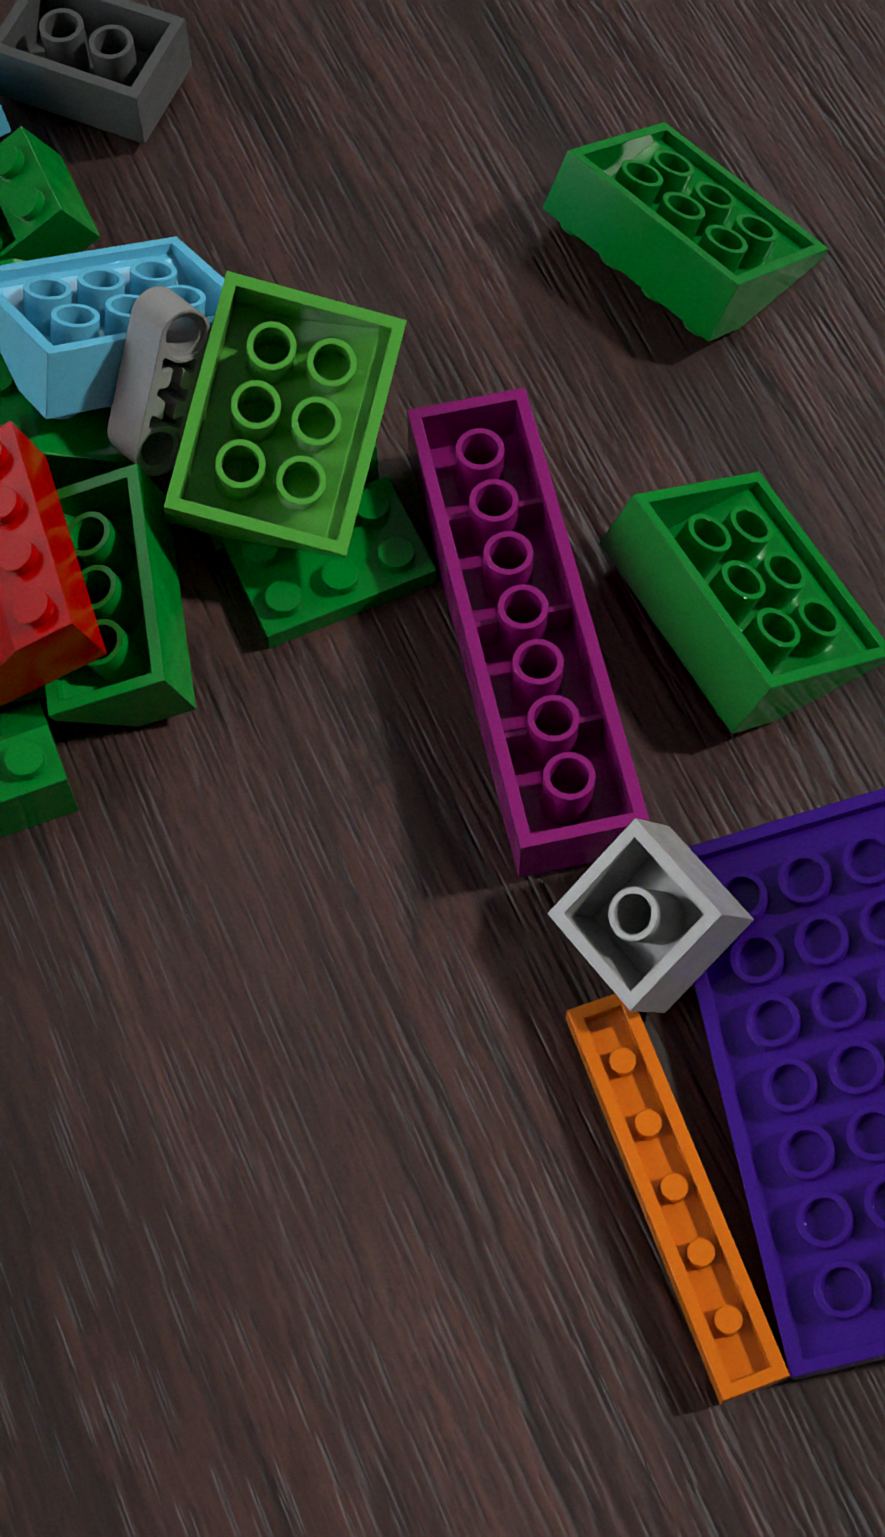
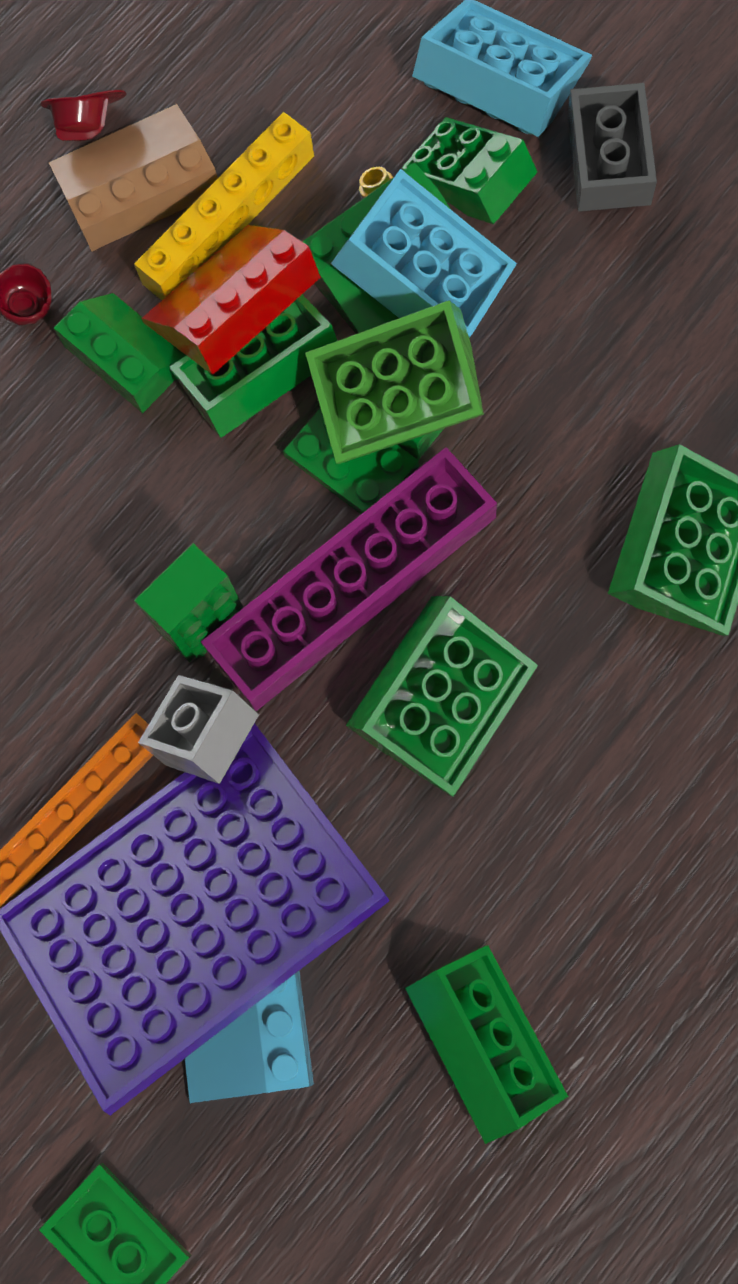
camera: 75 degrees right, 10 degrees up
light grey beam [107,286,210,476] -> none
none -> green brick [134,543,244,662]

